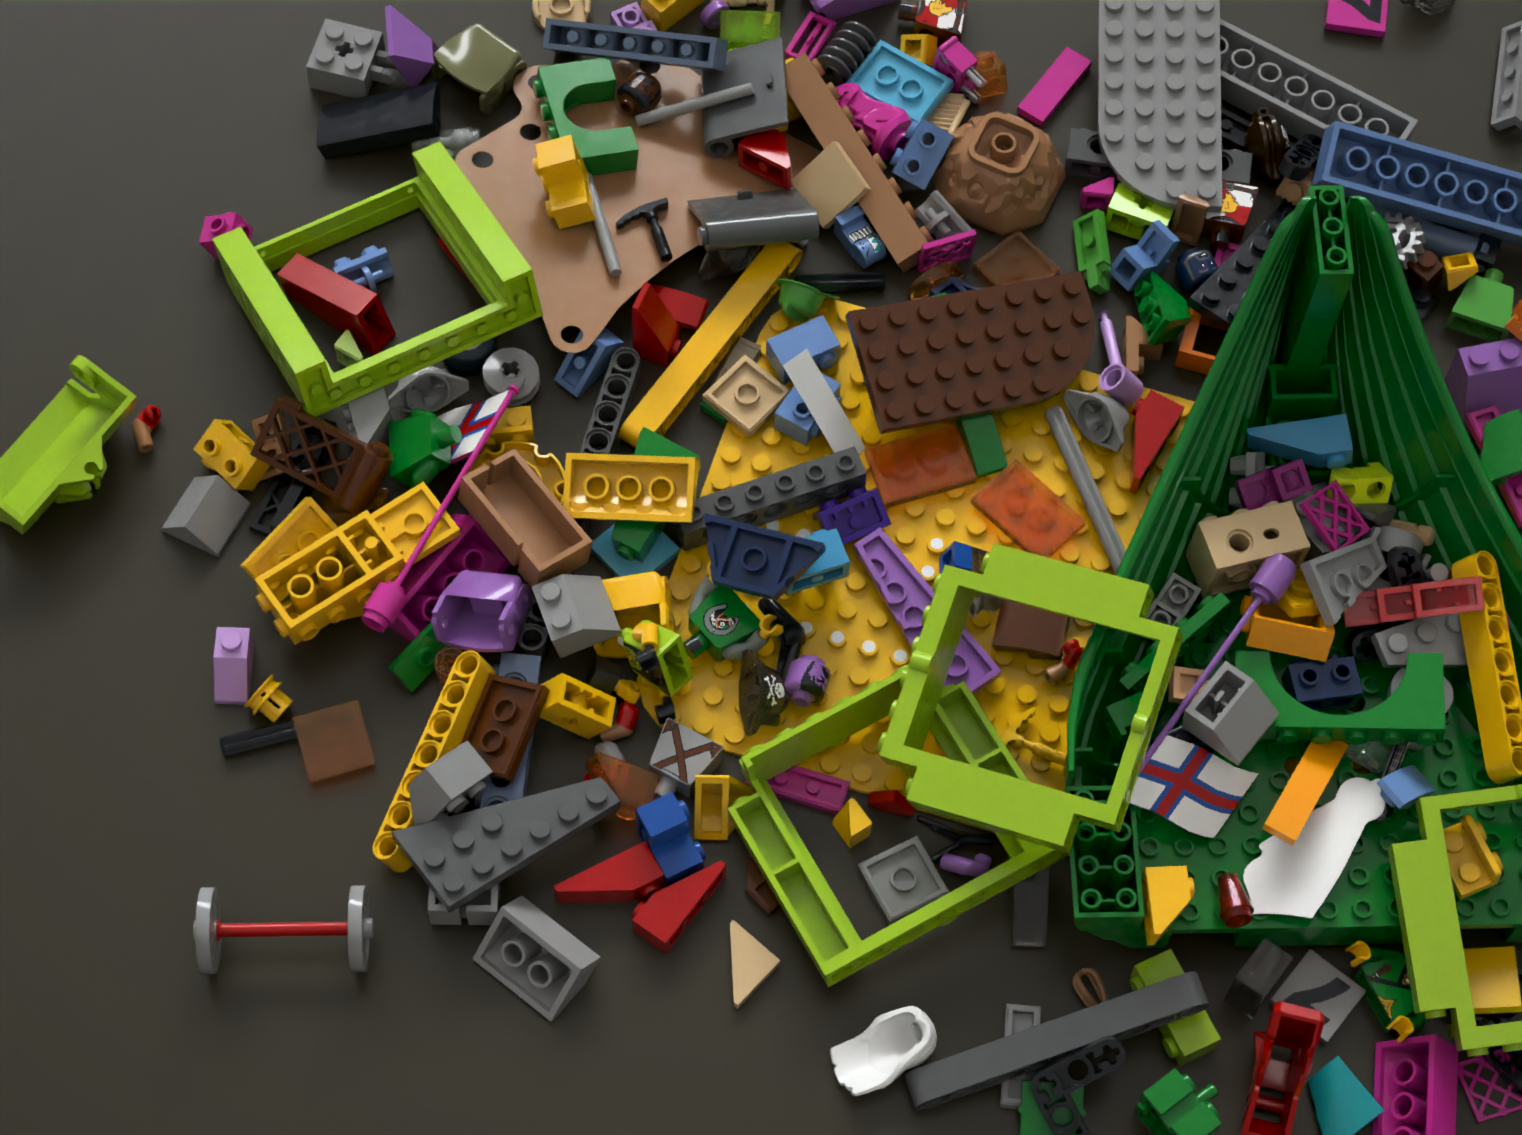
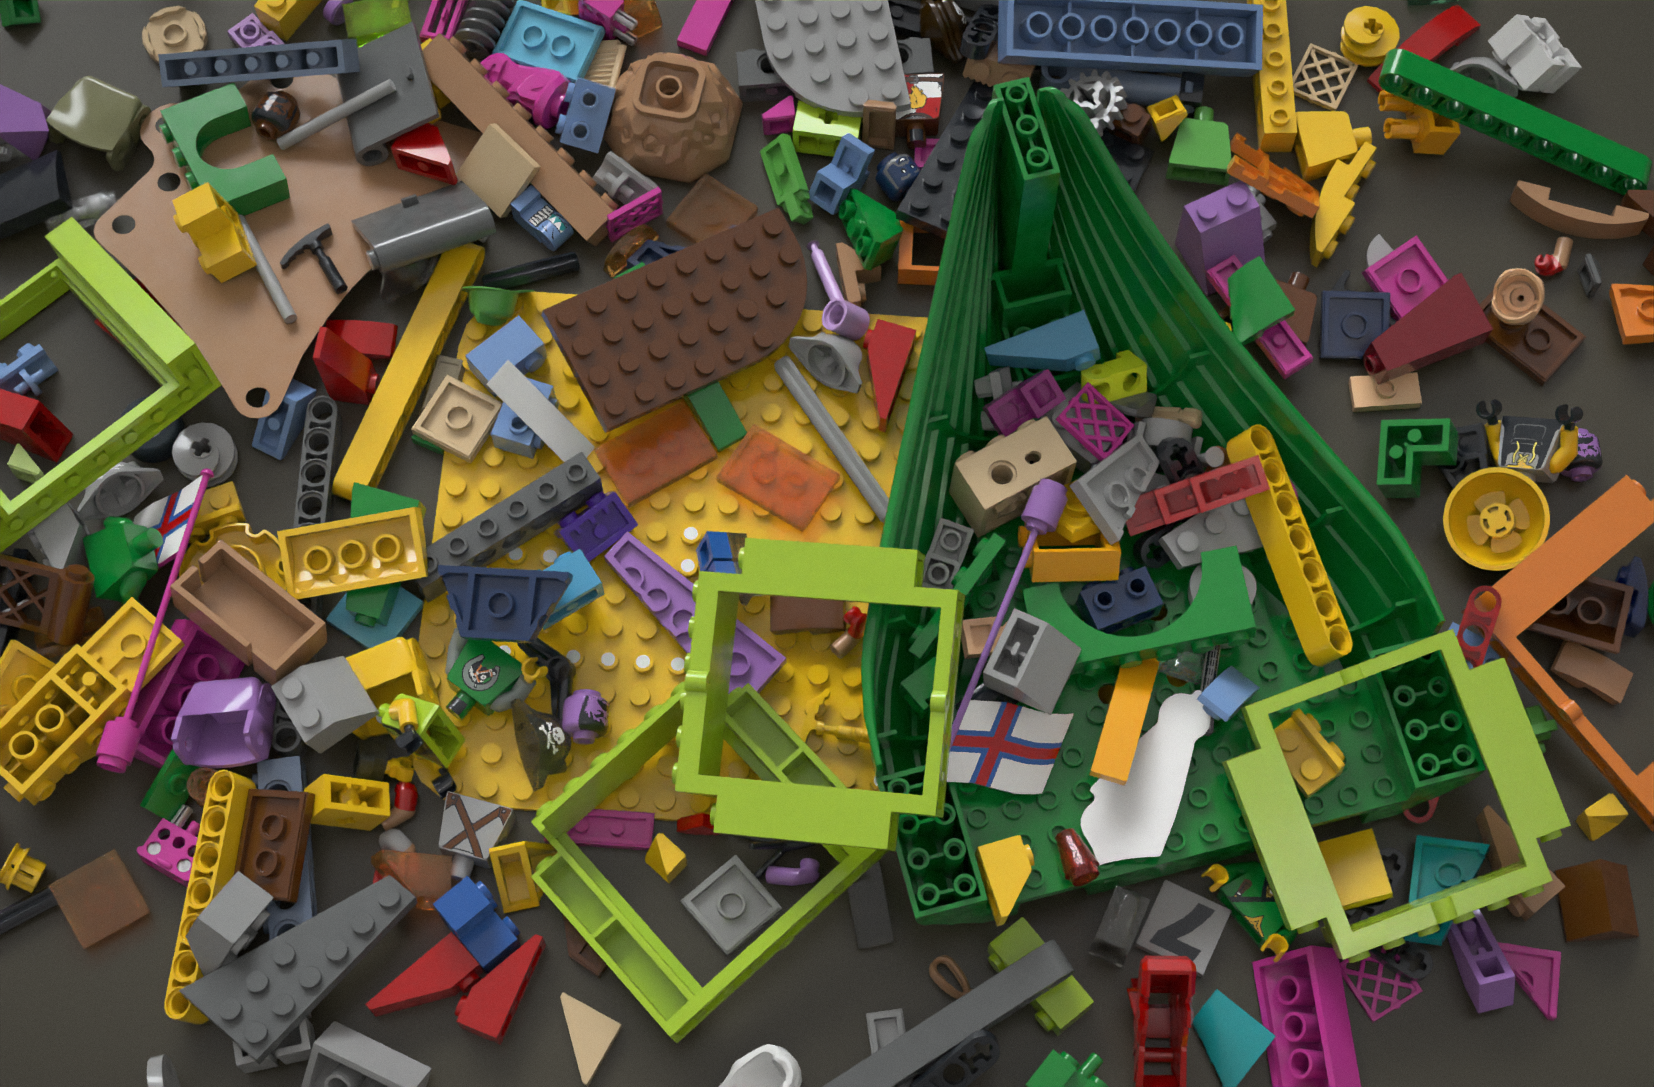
camera: 10 degrees left, 5 degrees up
none -> dark pink piece [137,805,200,888]

